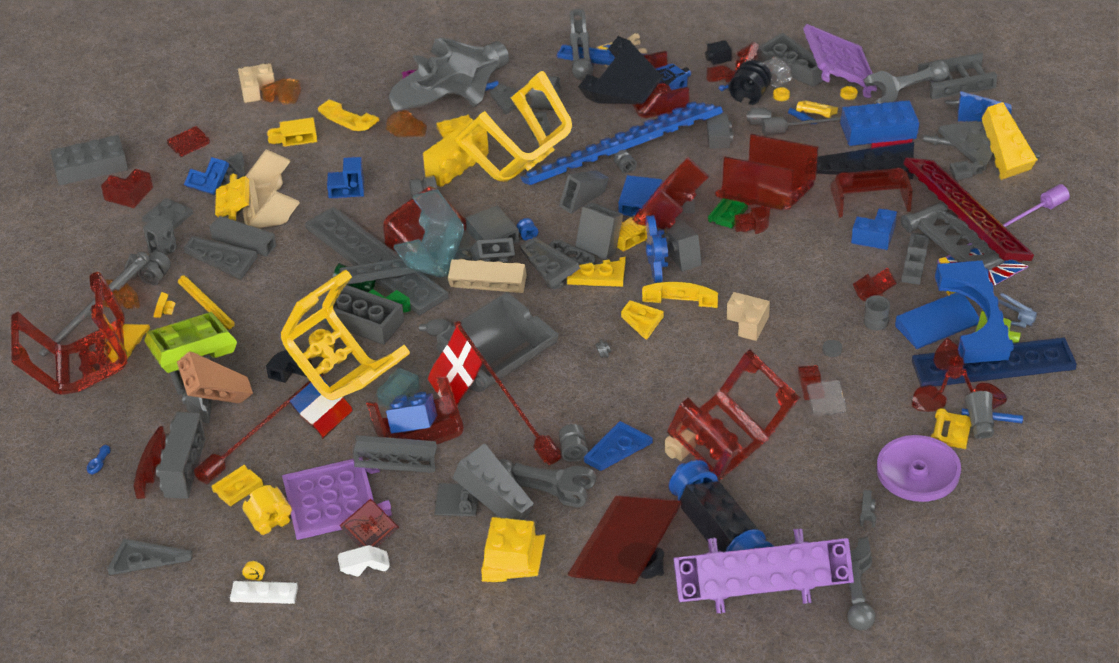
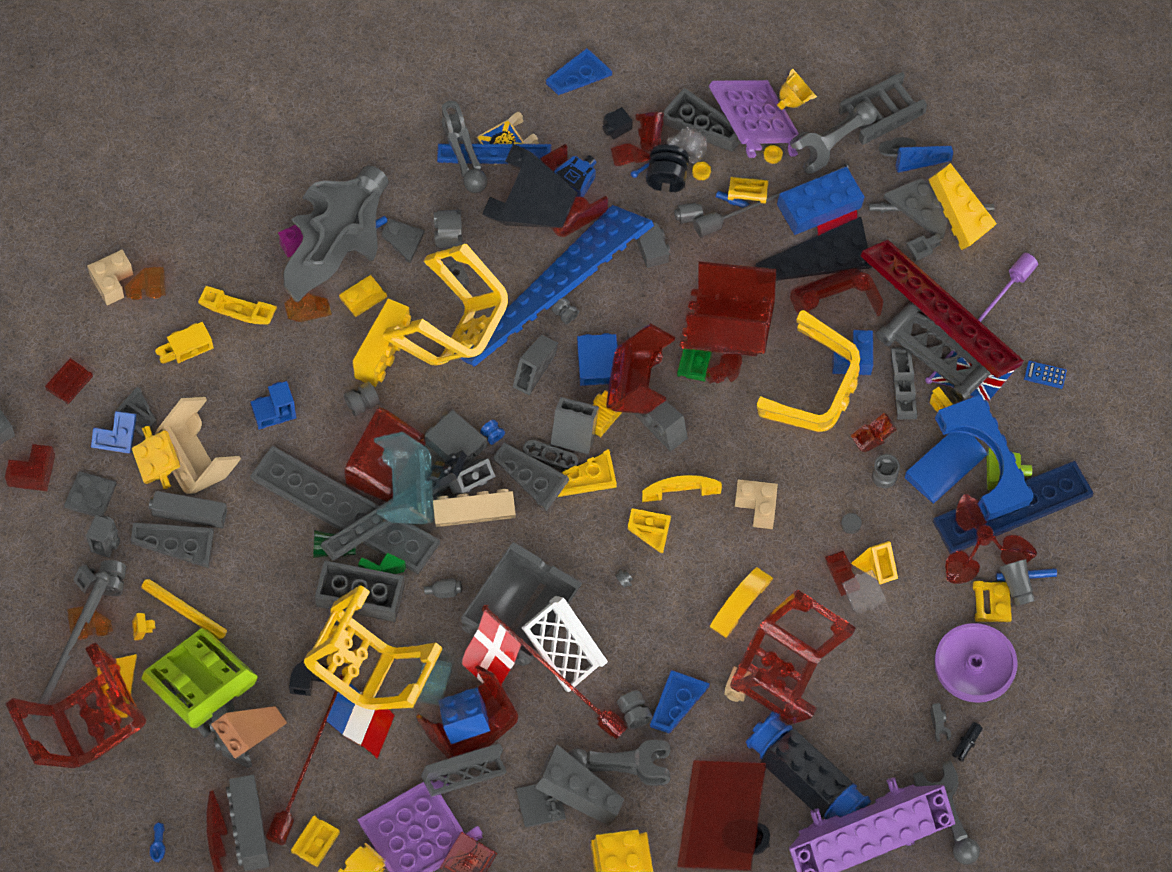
camera: 20 degrees left, 20 degrees up
blue plant [646,215,668,283] -> none
sand blue plant [998,293,1037,328] -> none
none -> black plate [426,450,467,489]
none -> white fence [522,596,608,692]
none -> blue wing [546,49,612,95]
none -> yellow slope [710,567,773,638]
none -> yellow windscreen [757,310,860,432]
none -> yellow helmet [777,69,817,110]
none -> yellow slope [851,541,898,585]
none -> black axle [952,722,983,762]
none -> blue tile [1024,361,1067,389]

